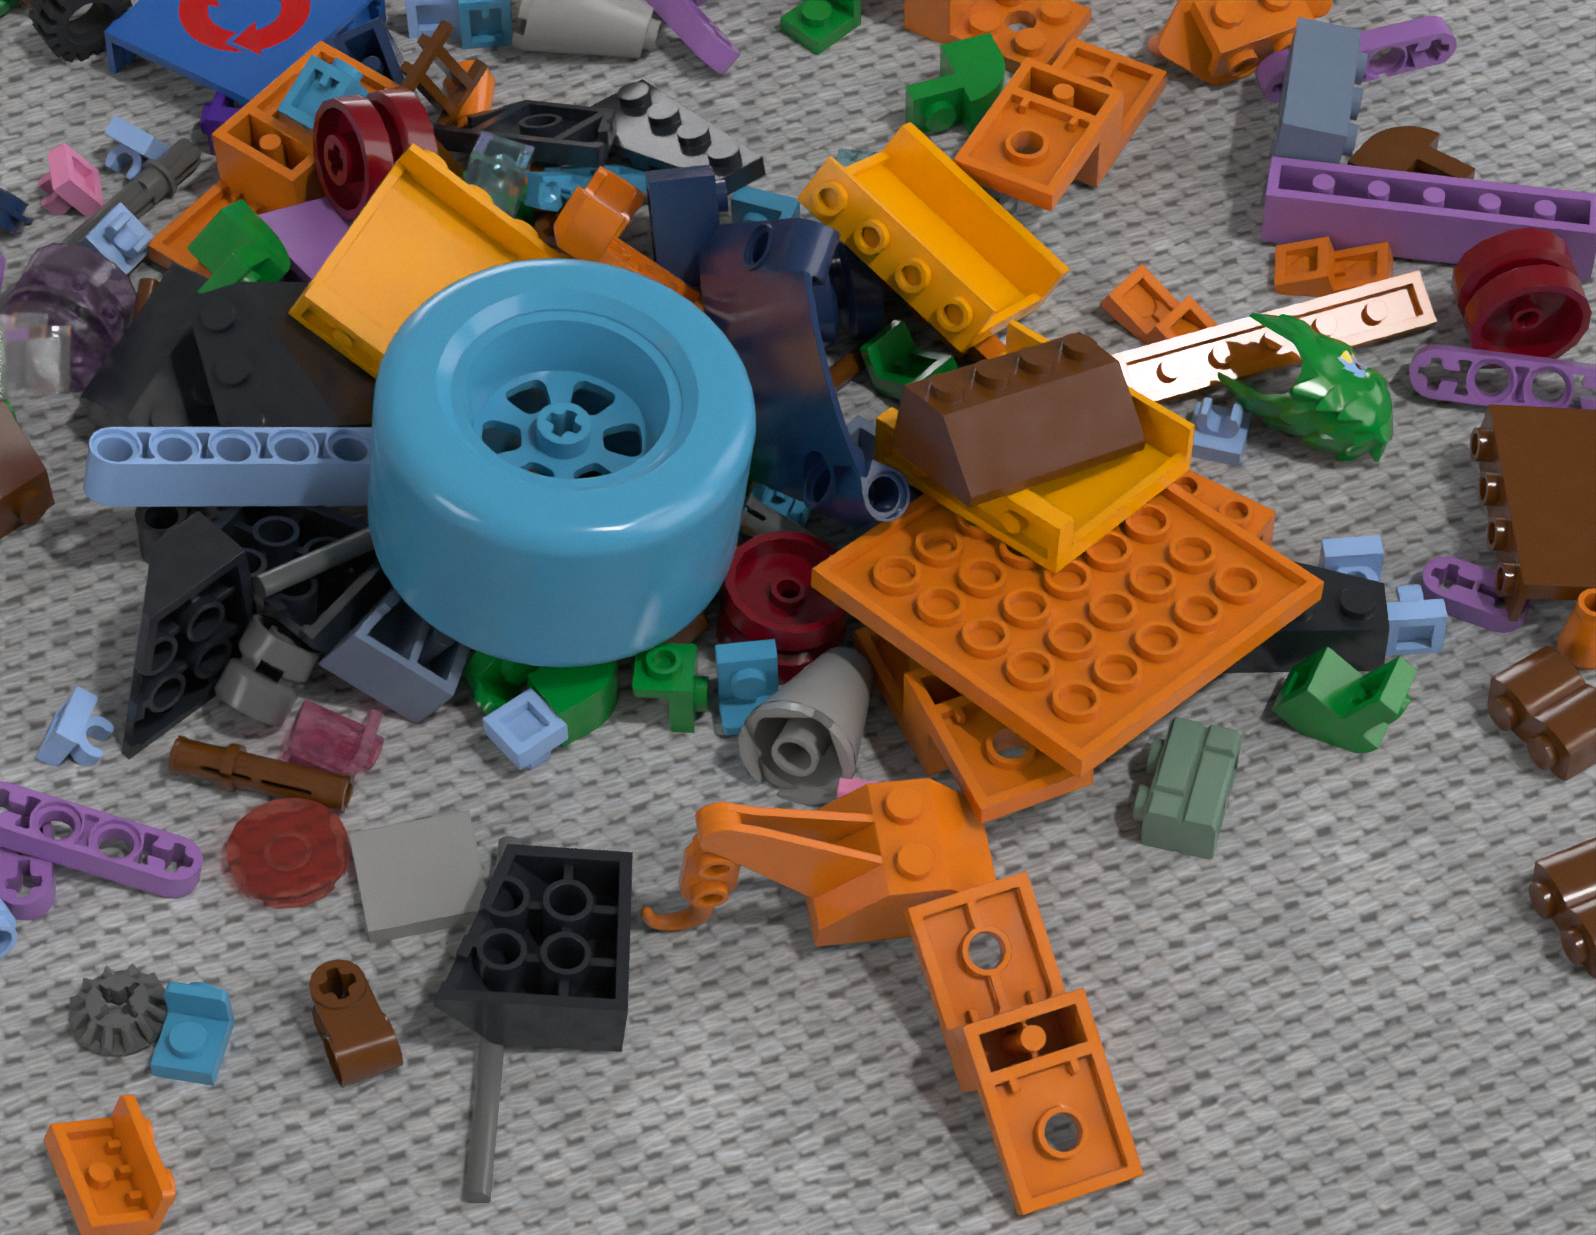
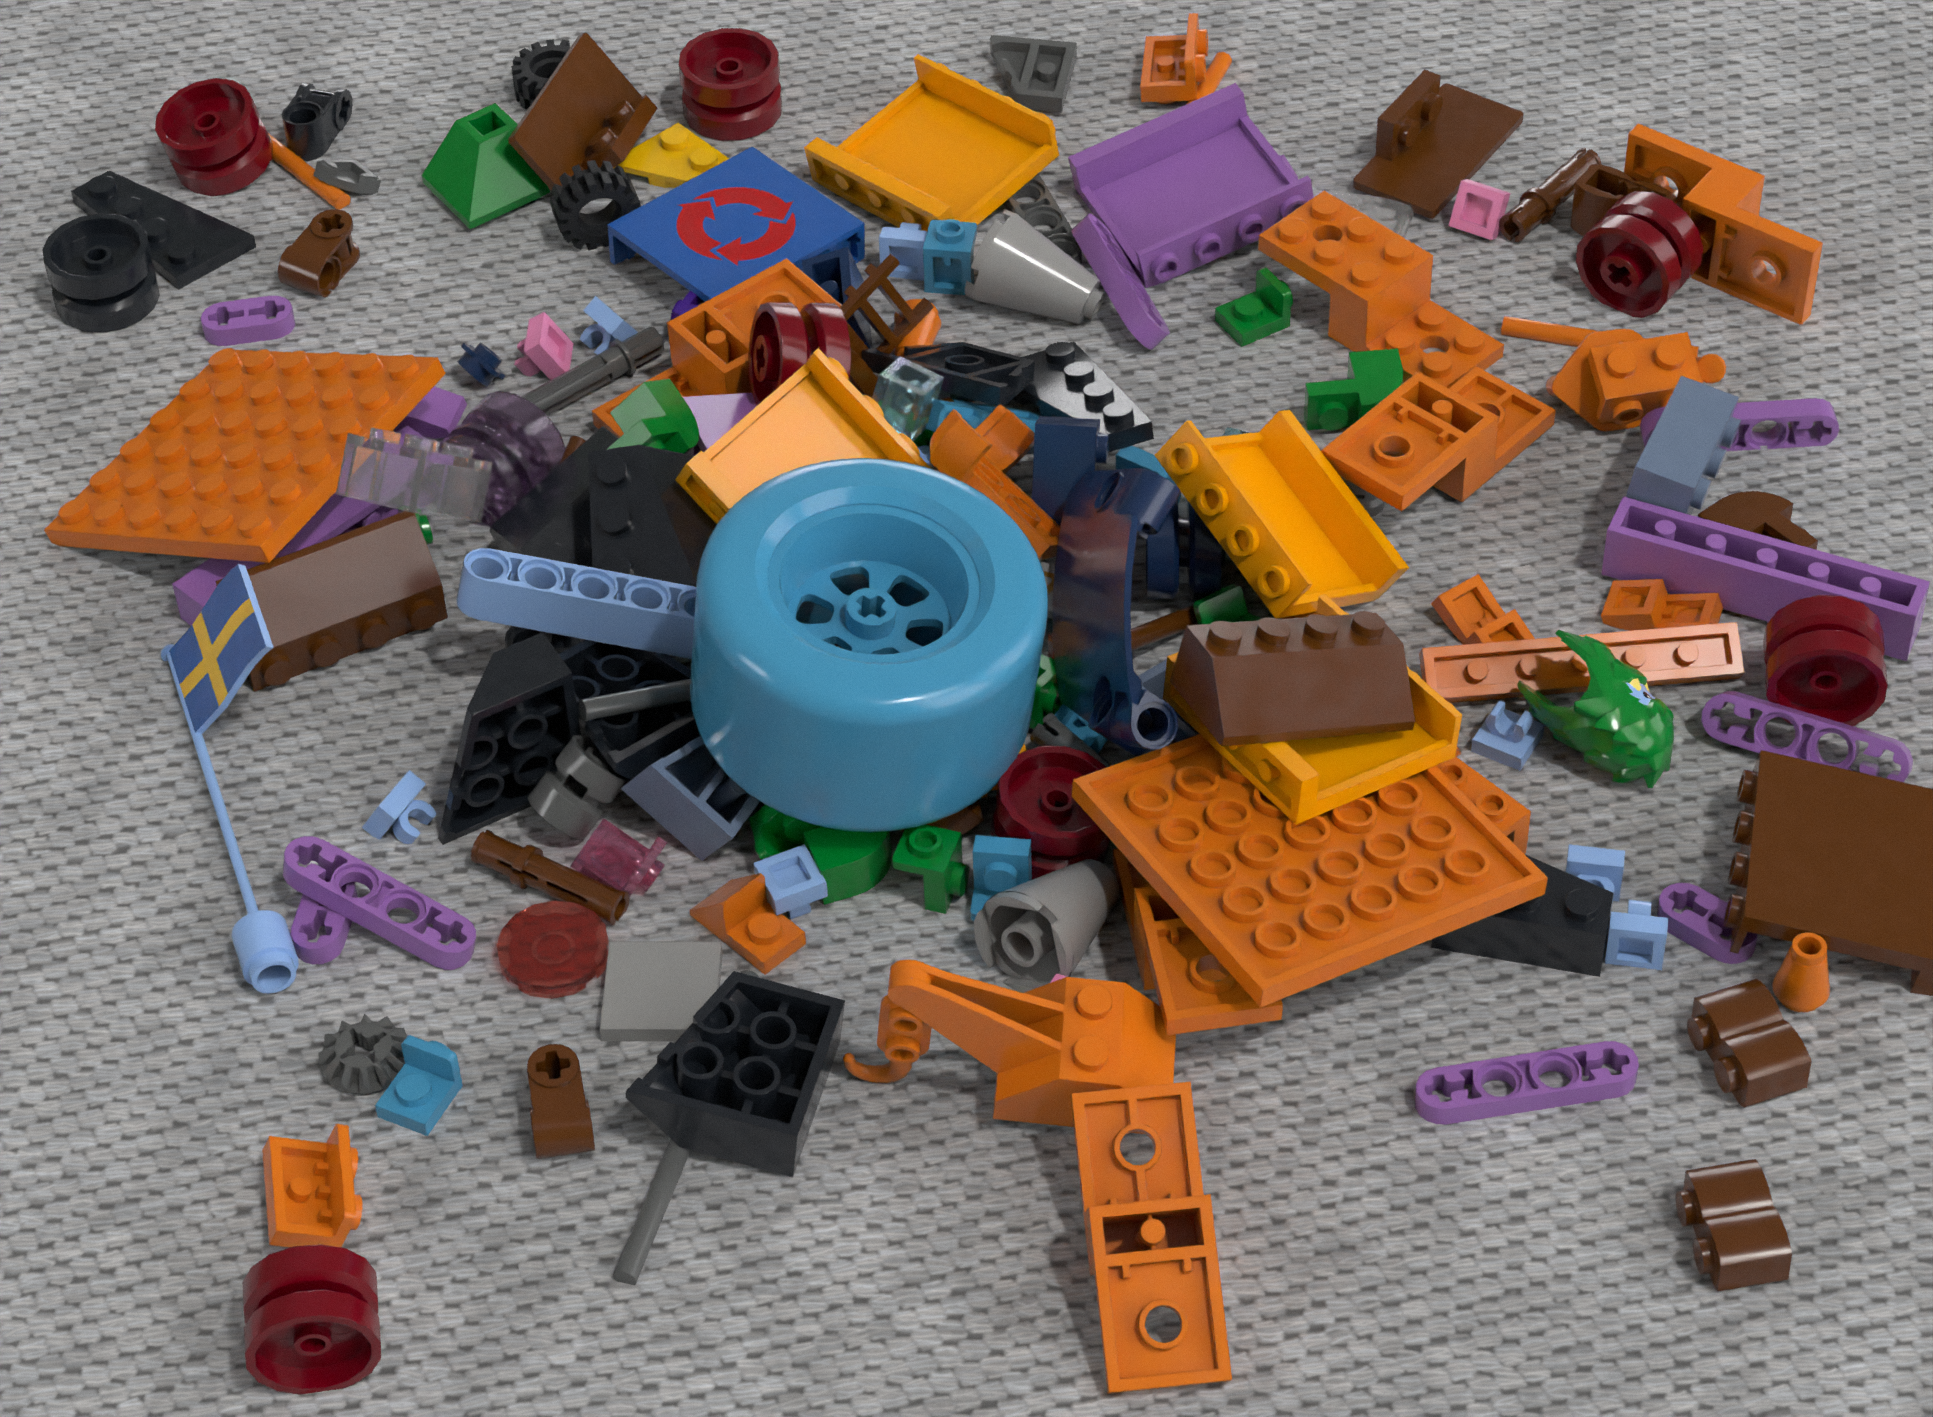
camera: 15 degrees right, 5 degrees down
light blue tile [78,202,154,281] -> none
dark azure bracket [277,55,369,133] -> none
sand green brick [1133,717,1242,860] -> none
green brick [1271,647,1418,753] -> none
none -> orange slope [689,873,806,975]
none -> medium lavender beam [1414,1041,1639,1124]

